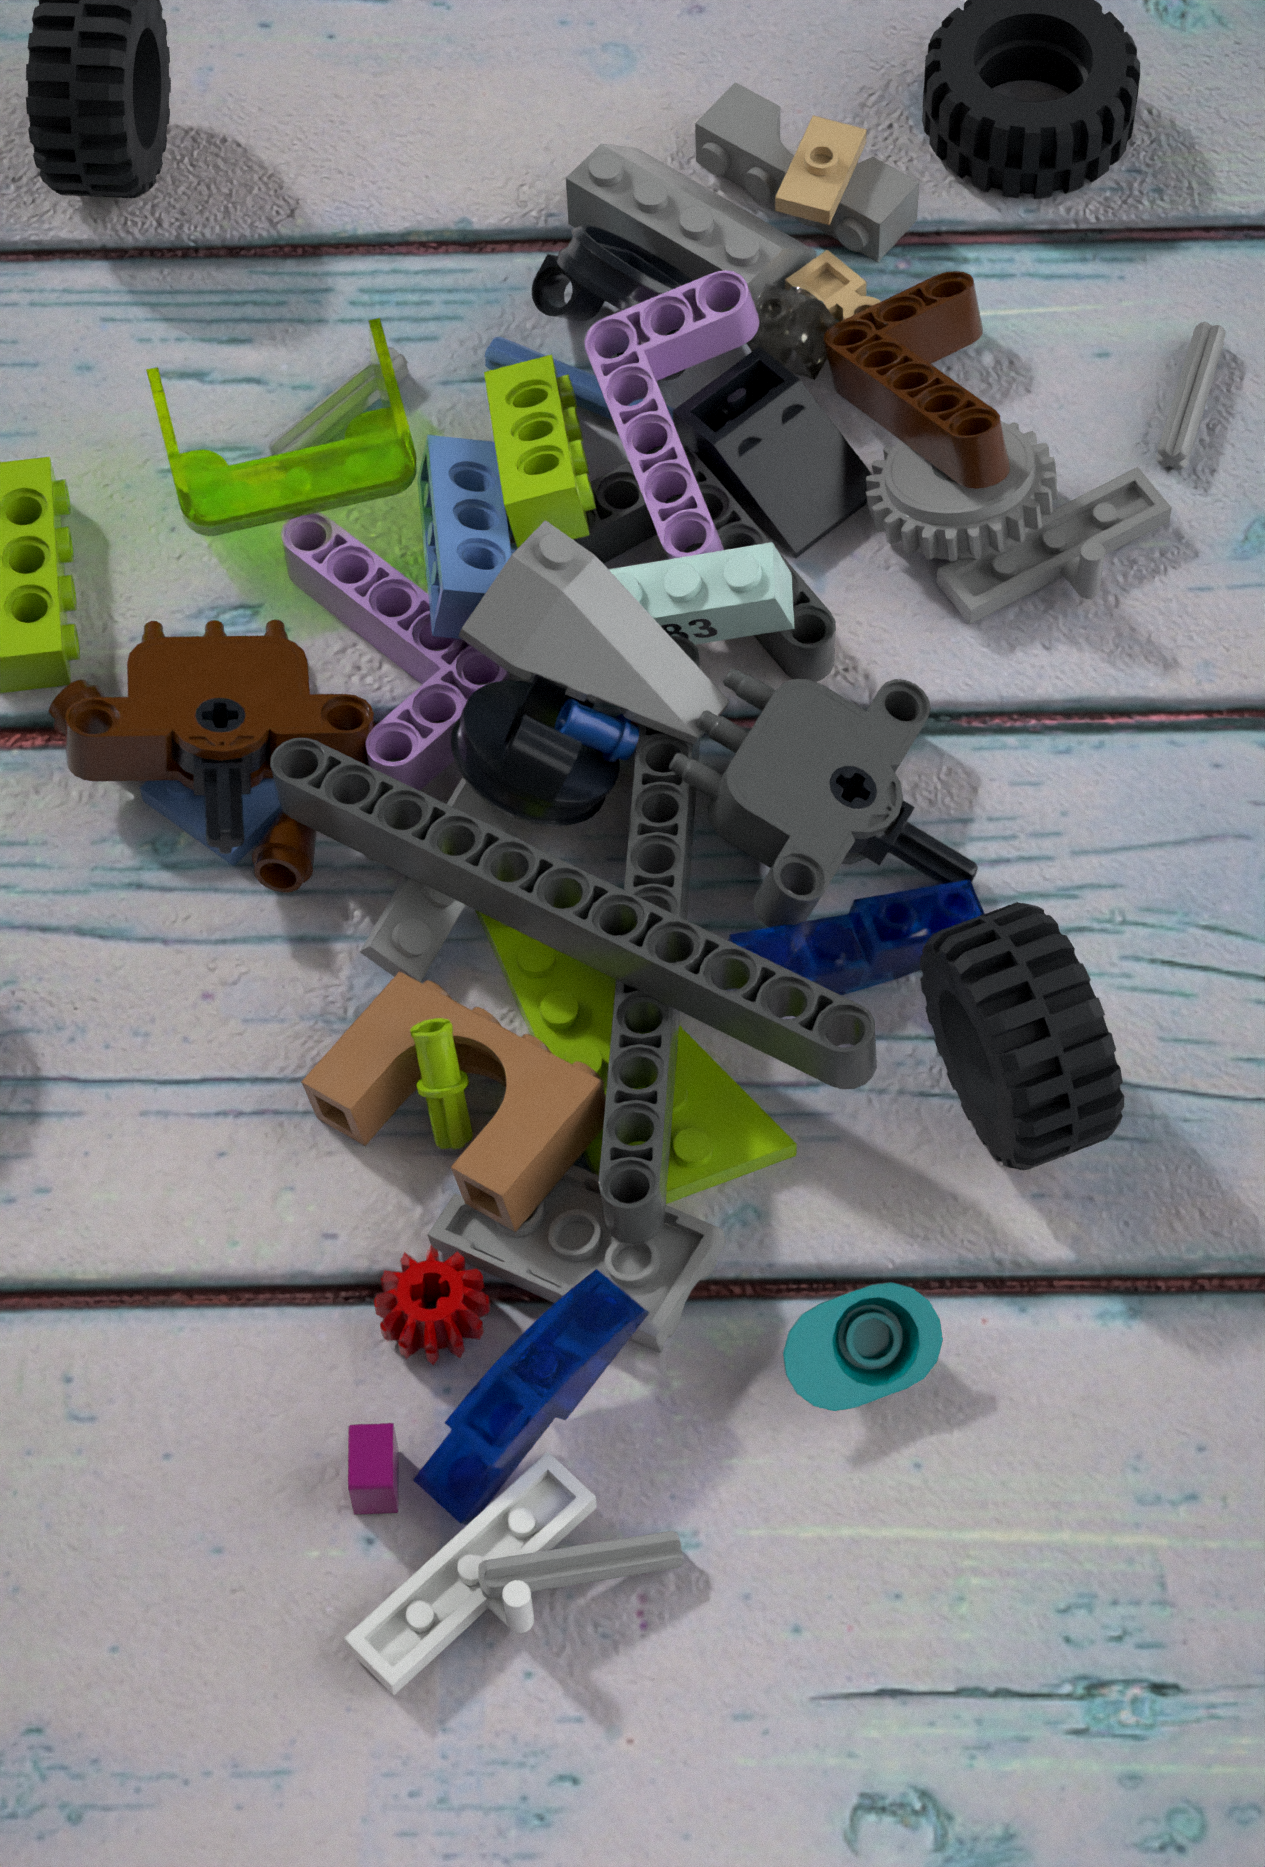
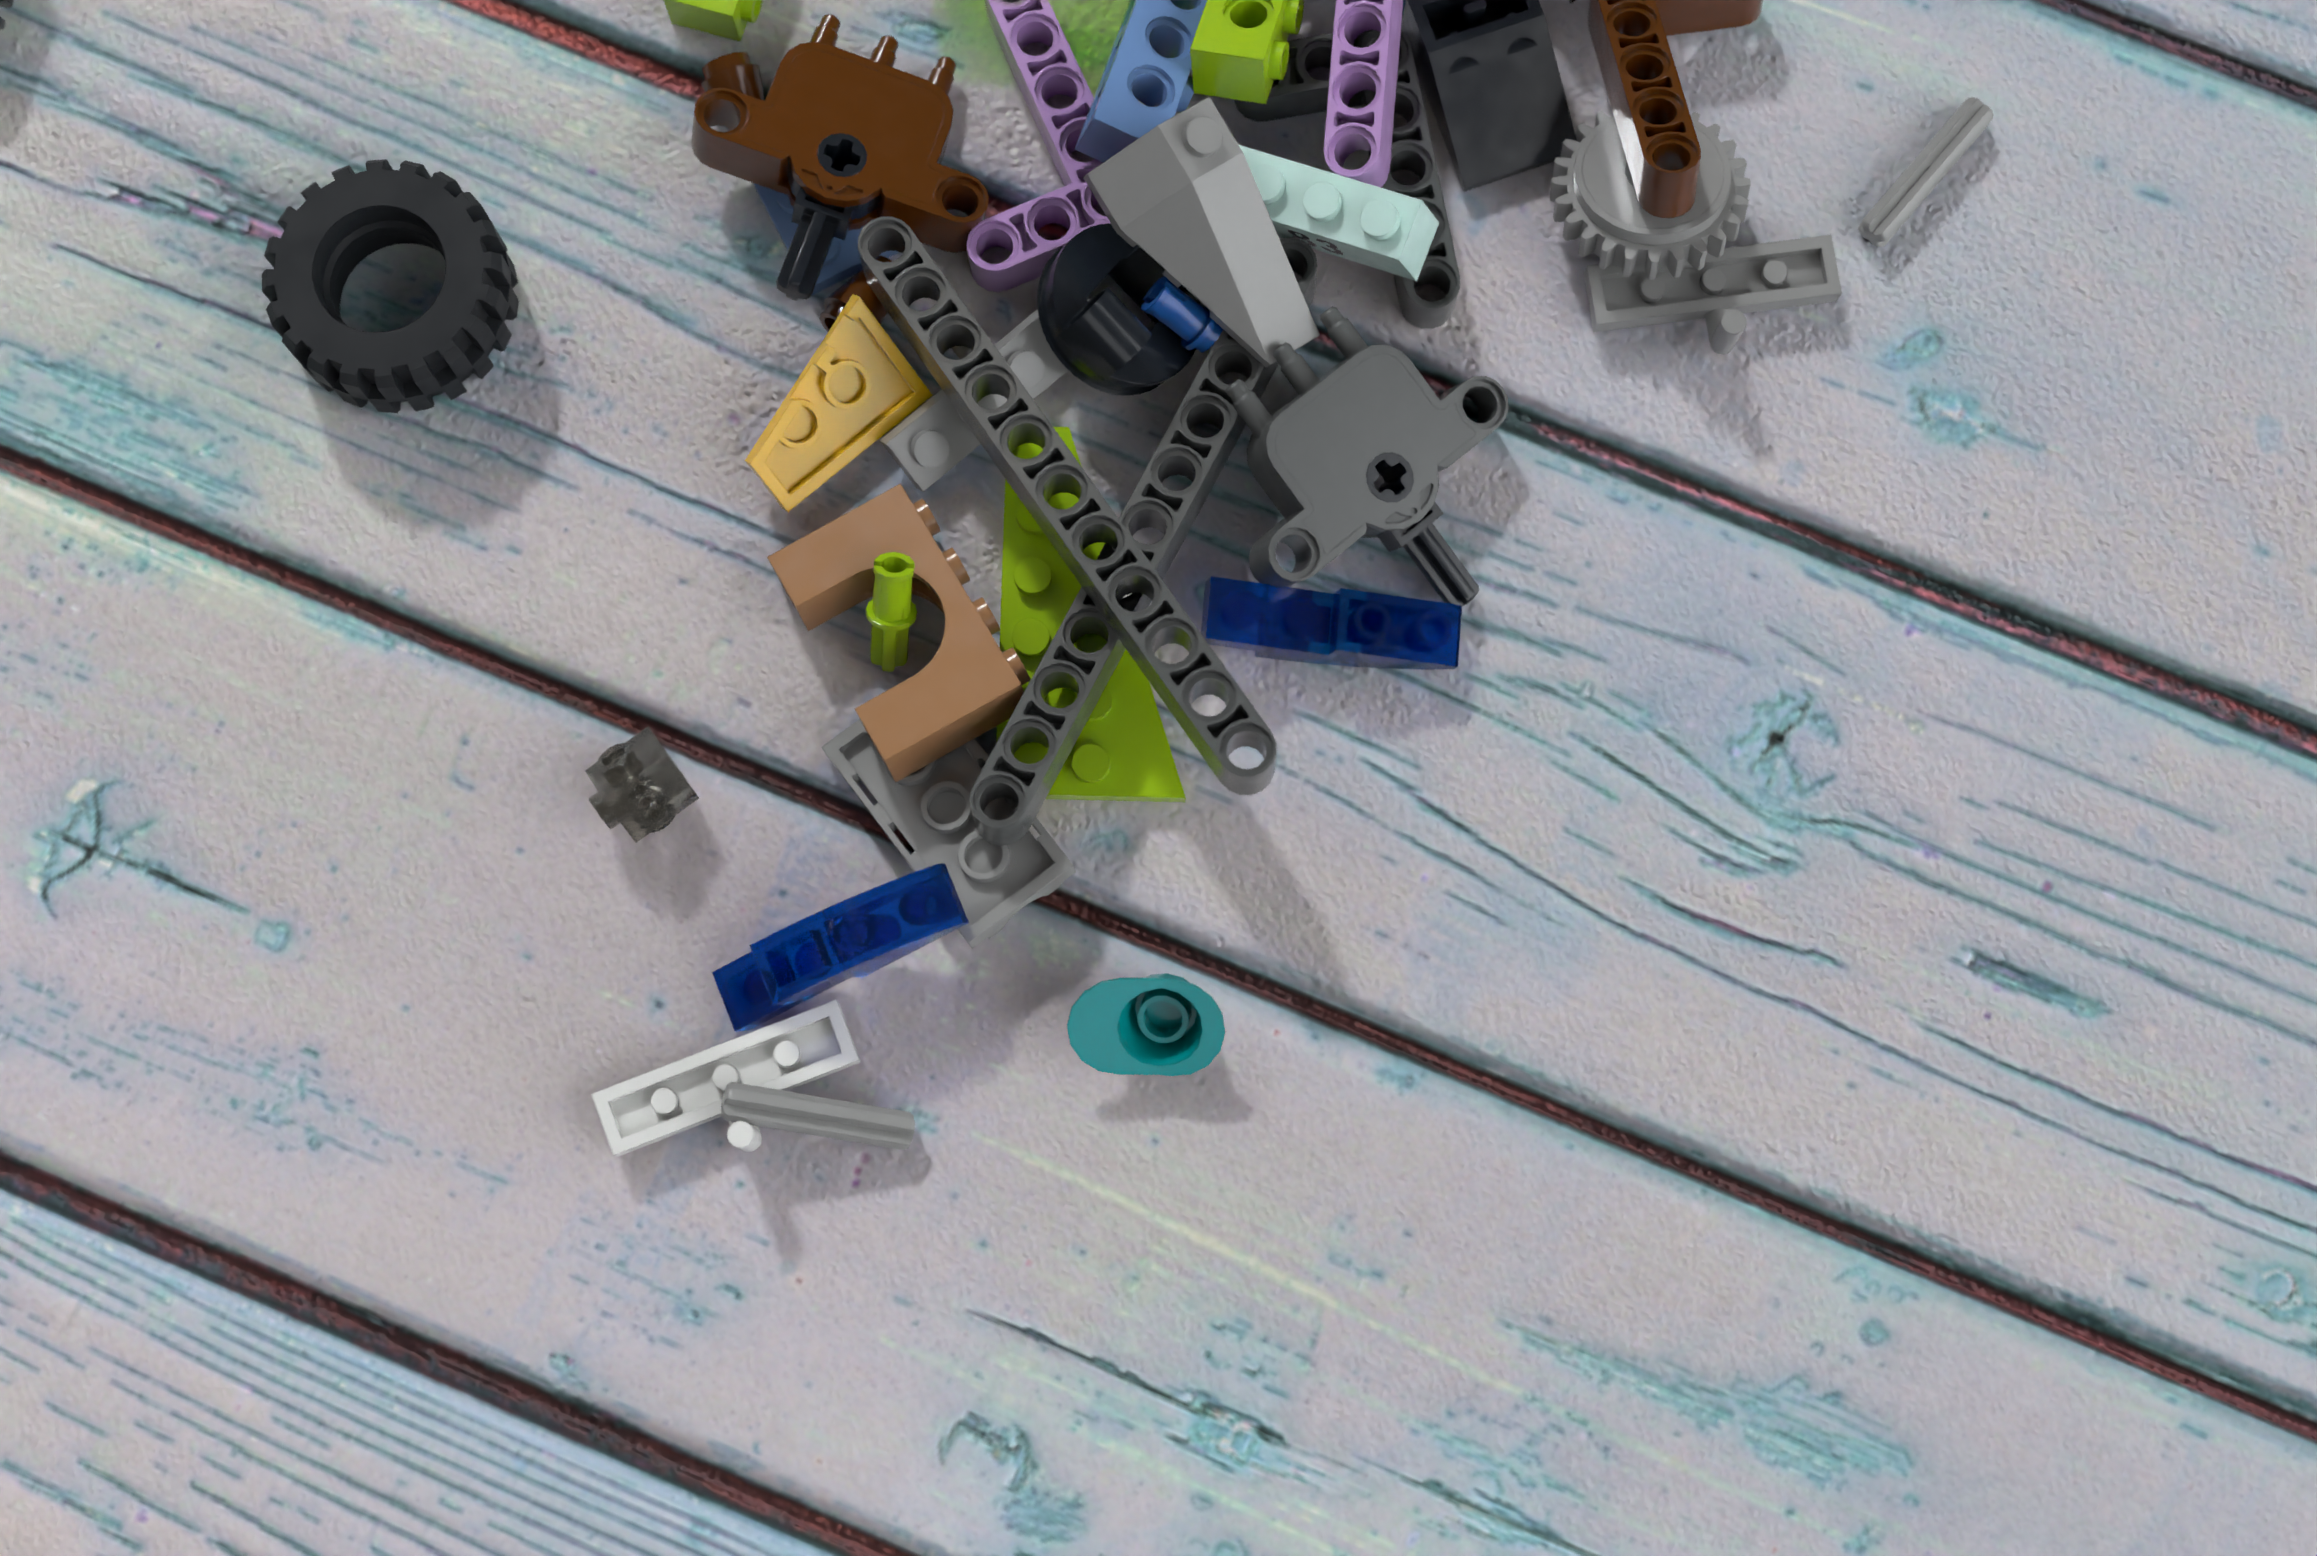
camera: 20 degrees right, 20 degrees up
magenta piece [348,1423,399,1515] -> none
red gear [374,1245,490,1366] -> none
black tyre [919,902,1124,1171] -> none
none -> clear smoke brick [585,726,699,843]
none -> yellow wing [745,294,932,512]

